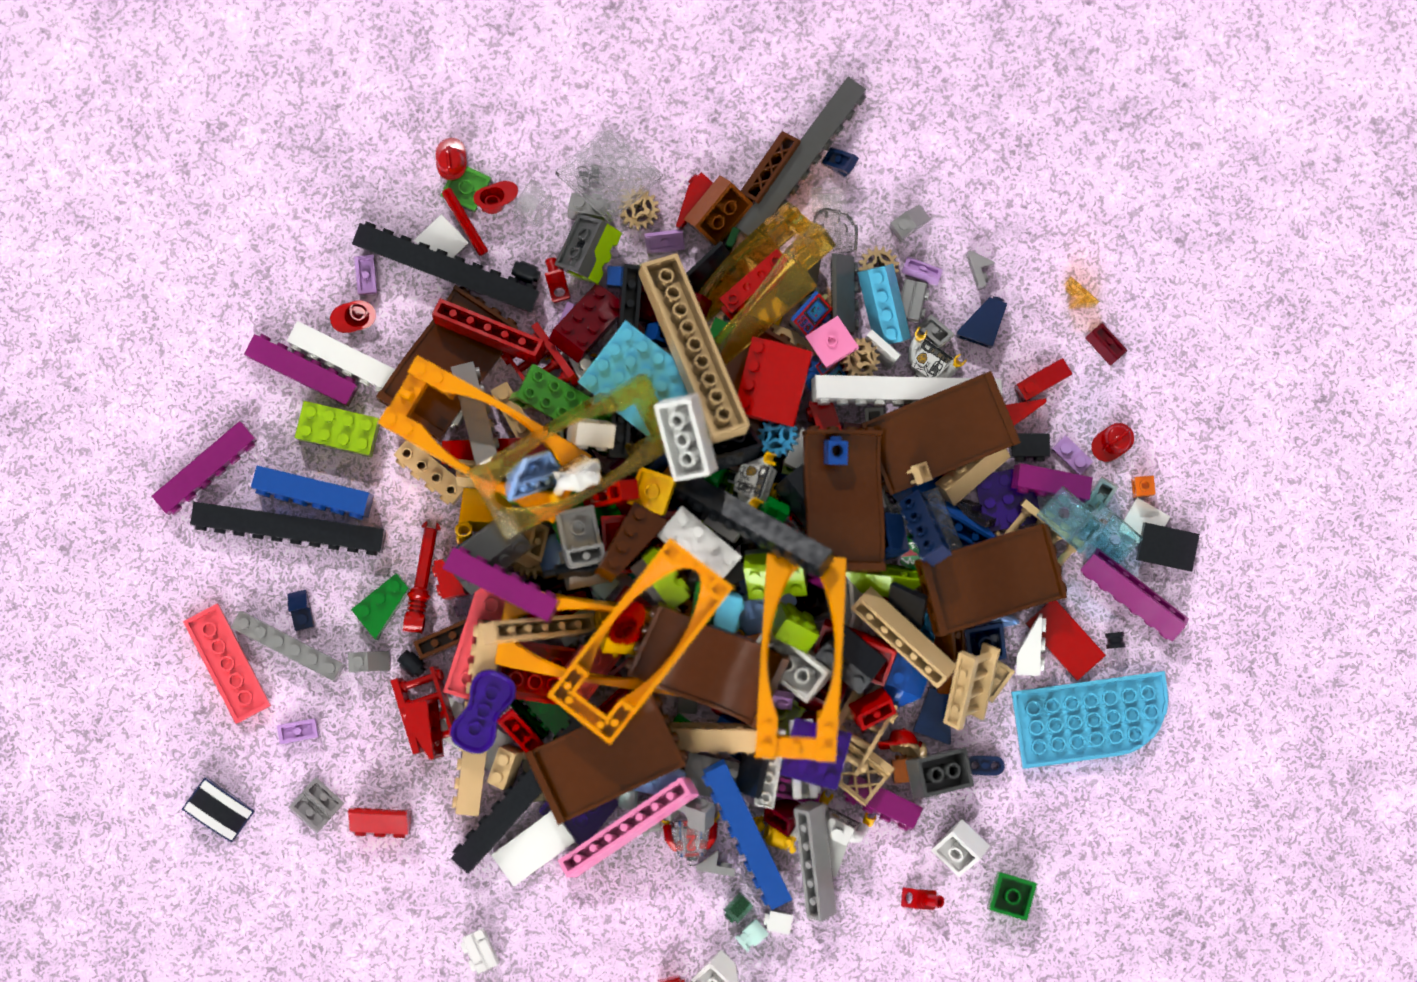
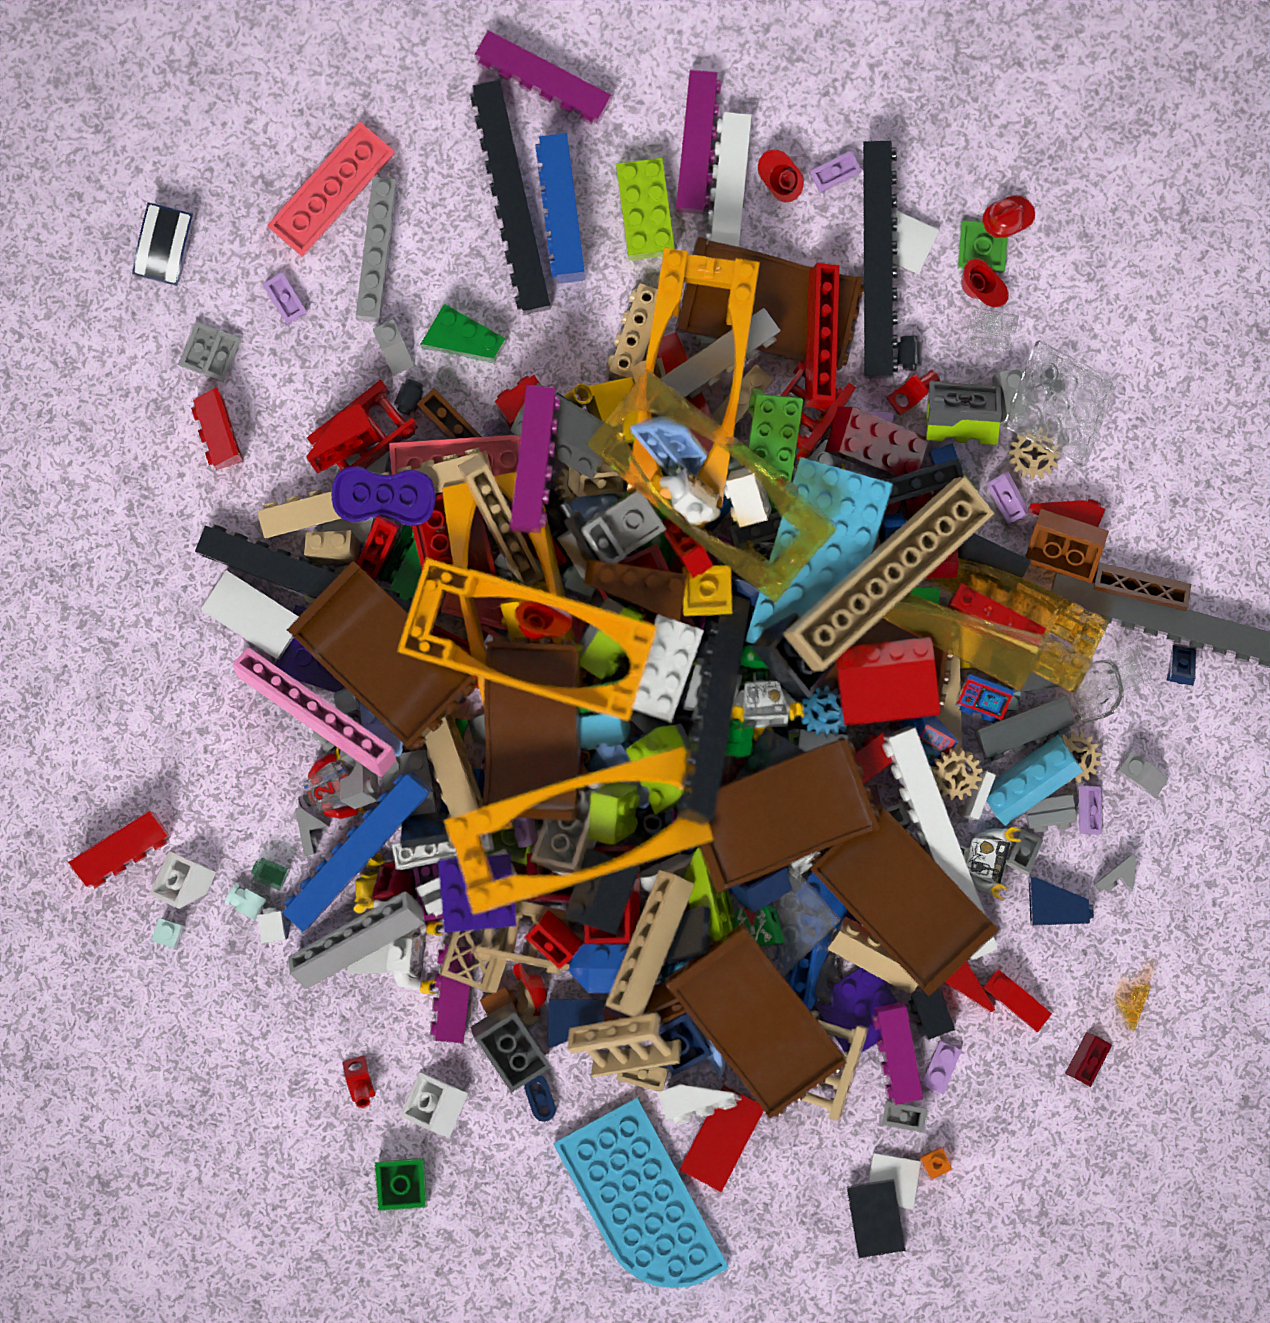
camera: 70 degrees right, 0 degrees up
dark blue slope [287,590,315,631] -> none
red piece [403,521,441,634] -> none
red axle [442,188,488,256] -> none
white brick [460,927,500,974] -> none
white brick [654,393,718,482] -> none
dark green tile [725,227,740,252] -> none
bright pink plate [805,316,859,369] -> none
blue brick [824,436,848,465] -> none
dark blue brick [899,490,952,567] -> none
tan tile [907,461,933,485] -> none
clear light blue bracket [1037,486,1143,564] -> none
magenta brick [1080,547,1189,642] -> none
red piece [1091,423,1134,462] -> none
black wheel [1105,632,1126,649] -> none

